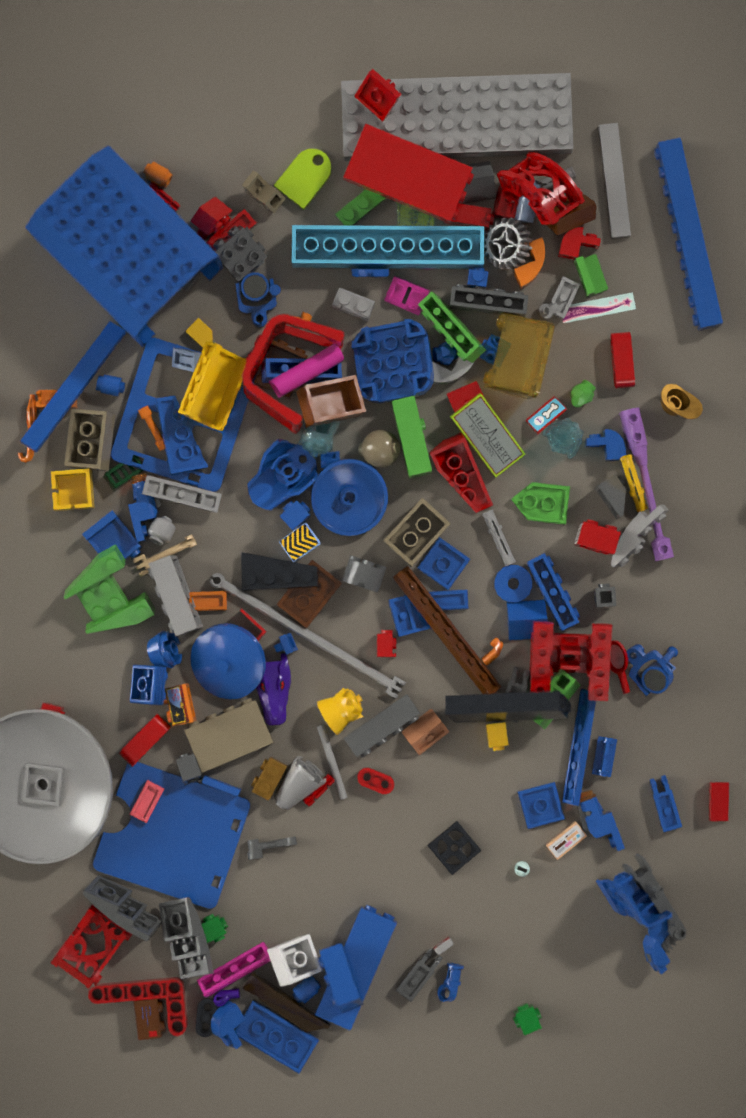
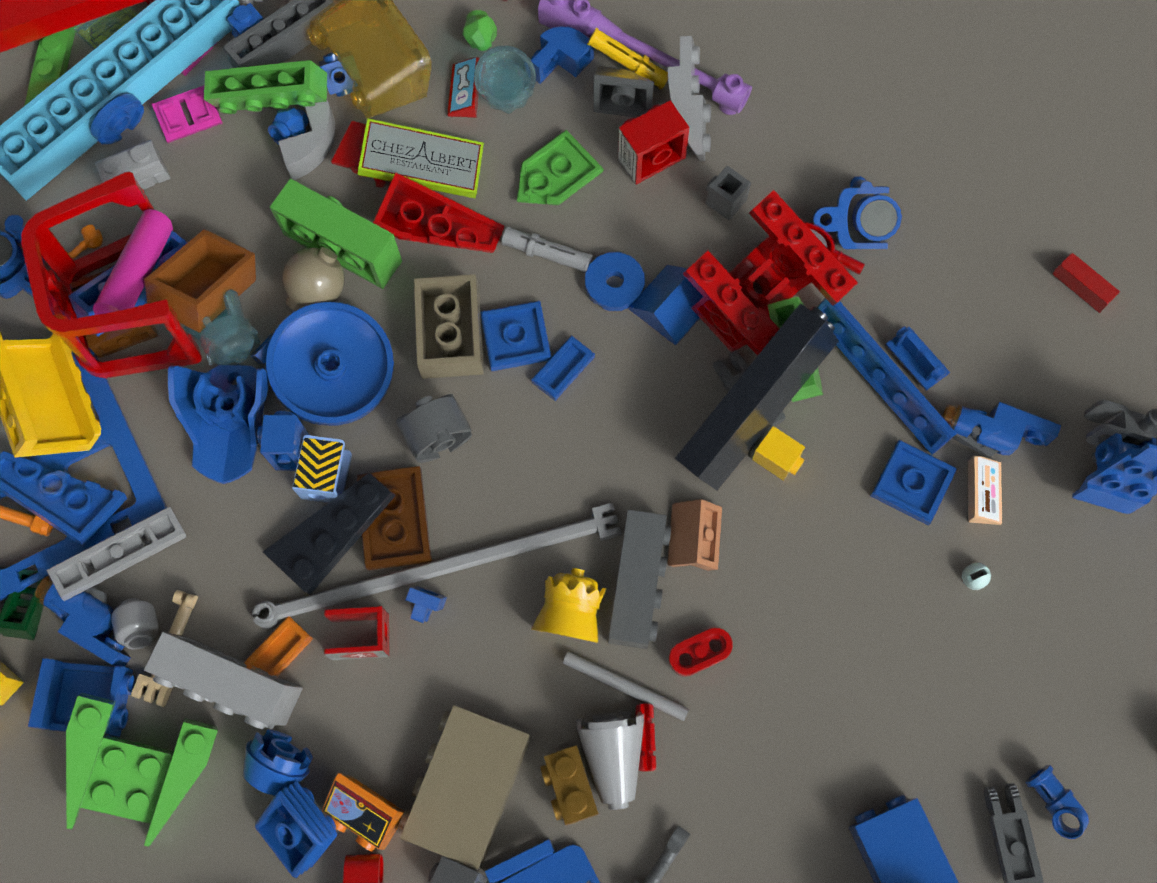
camera: 50 degrees left, 15 degrees down
blue dish [190,623,266,699] -> none
dark purple animal [256,653,291,726] -> none
blue tile [352,319,434,403] -> none
red brick [377,630,396,657] -> none
blue wing [388,595,431,637] -> none
reddish brown plate [393,565,501,694] -> none
black piece [427,821,482,875] -> none
light grey tile [434,936,454,955] -> none
orange arm [482,637,503,666] -> none
blue brick [526,553,580,631] -> none
blue hinge [650,775,682,832] -> none

